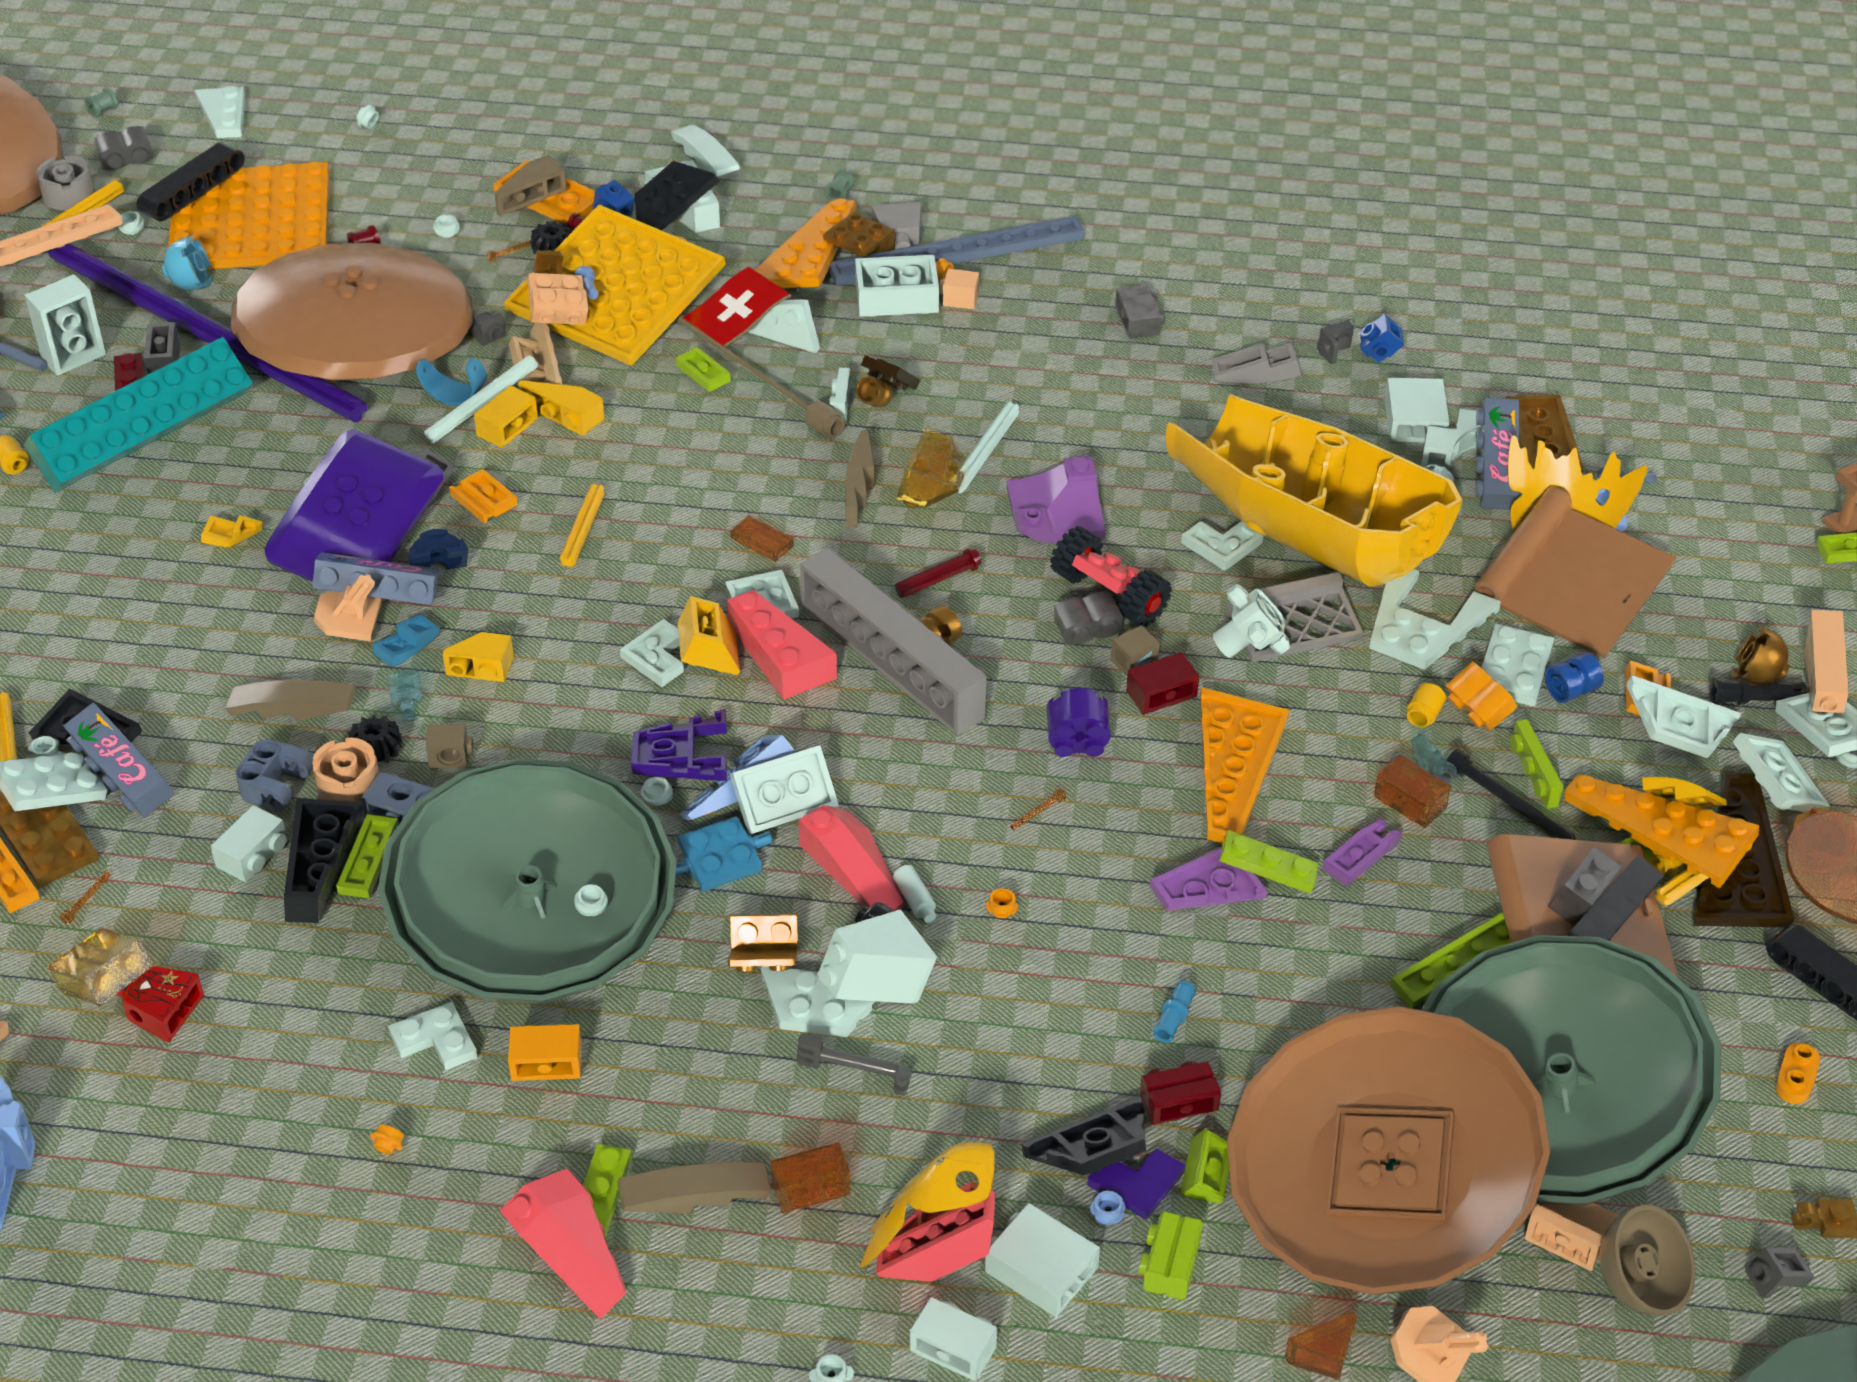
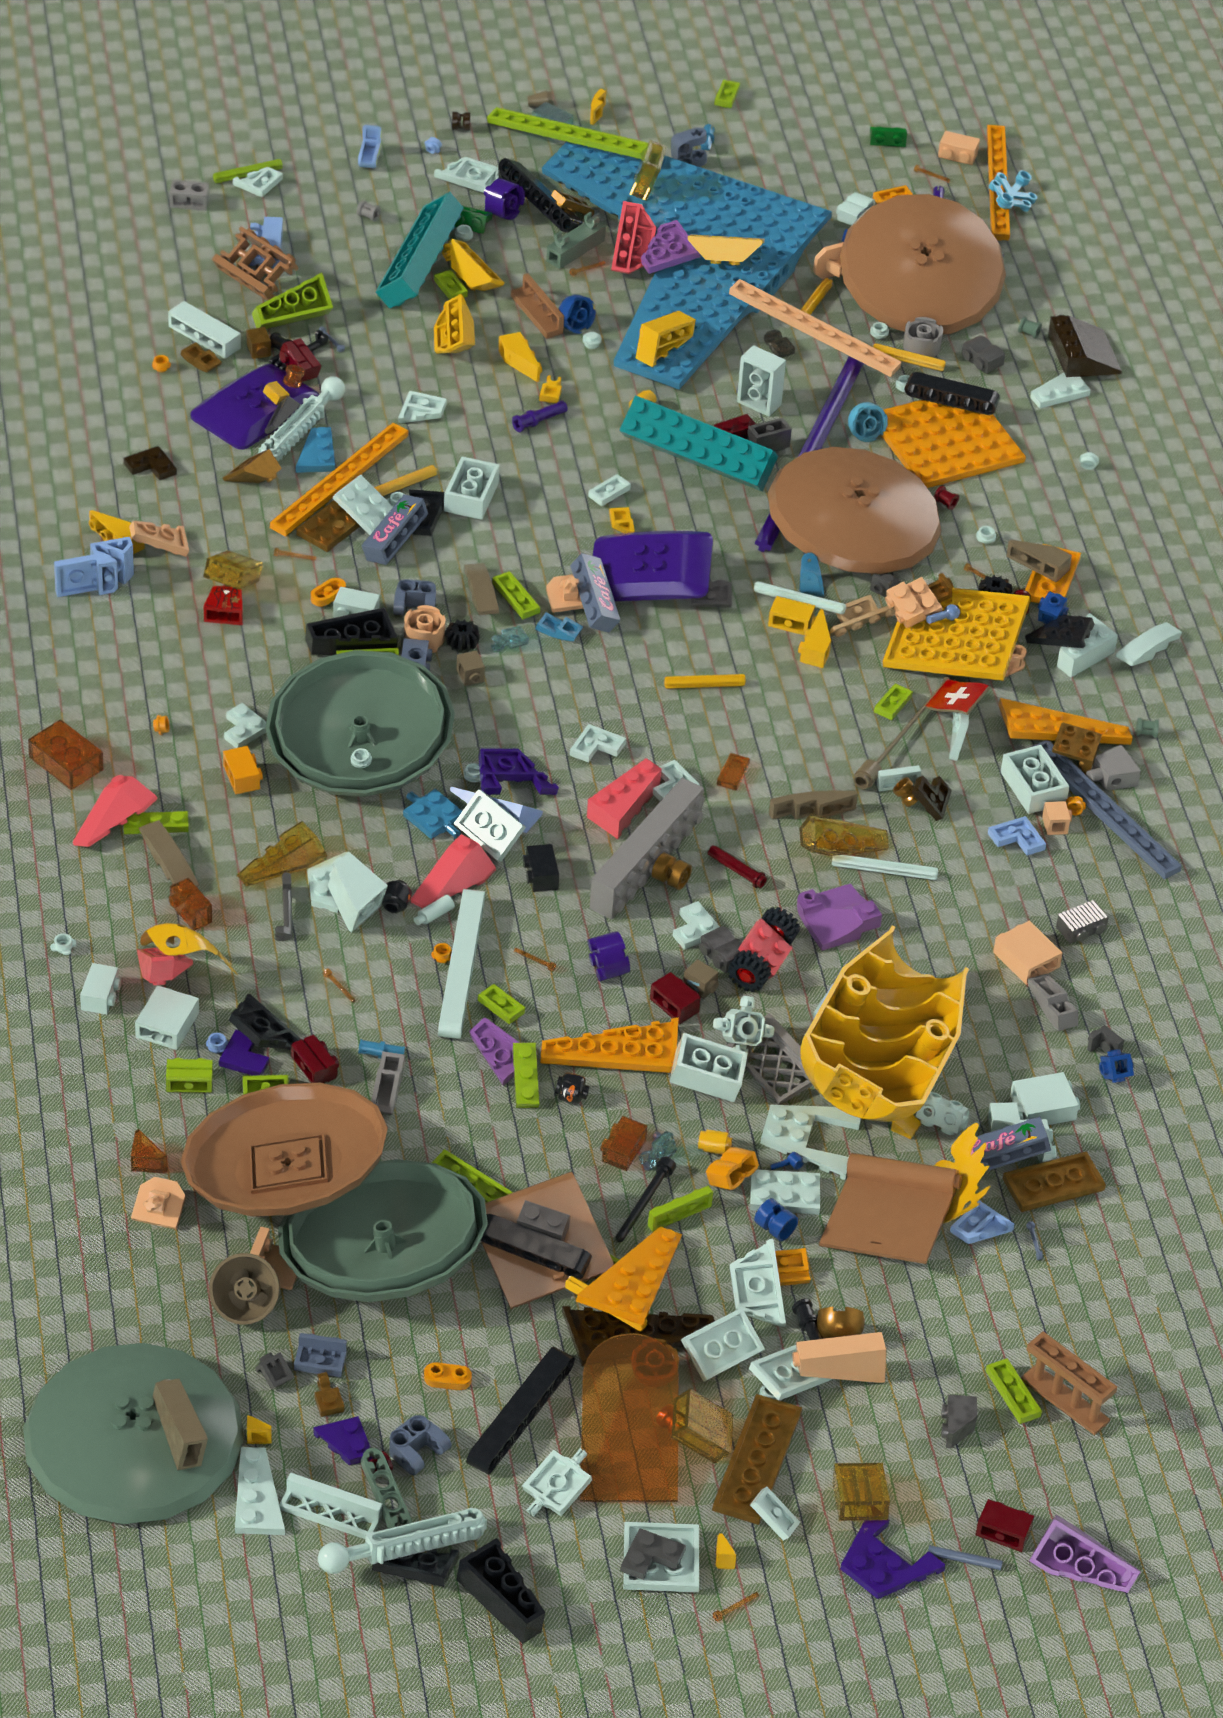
camera: 70 degrees right, 0 degrees up
dark blue cylinder [409,529,468,570] -> none
yellow slope [442,632,514,682] -> none
light orange plate [449,469,518,524] -> none
yellow slope [677,596,740,675] -> none
bracket [728,913,798,972] -> none
medium lavender hinge [1322,818,1402,887] -> none
yellow slope [1642,777,1727,809] -> none
none -> clear orange brick [28,719,104,790]
none -> clear yellow wedge [237,821,328,886]
none -> sand blue bracket [294,1333,347,1377]
none -> light orange plate [311,578,346,607]
none -> clear orange piece [322,968,355,1003]
none -> light grey slope [371,1051,406,1115]
none -> light aqua beam [438,889,485,1039]
none -> light aqua brick [444,457,500,520]
none -> lime plate [478,984,525,1025]
none -> lime plate [492,571,540,620]
none -> black brick [523,844,559,892]
none -> black head [555,1072,590,1105]
none -> light aqua plate [588,474,631,506]
none -> light aqua brick [669,1033,748,1102]
none -> light aqua plate [673,901,720,950]
none -> blue hand [770,1152,804,1170]
none -> light aqua plate [870,322,889,339]
none -> light blue plate [988,816,1046,856]
none -> light nougat brick [993,920,1063,985]
none -> dark brown slope [1048,315,1122,377]

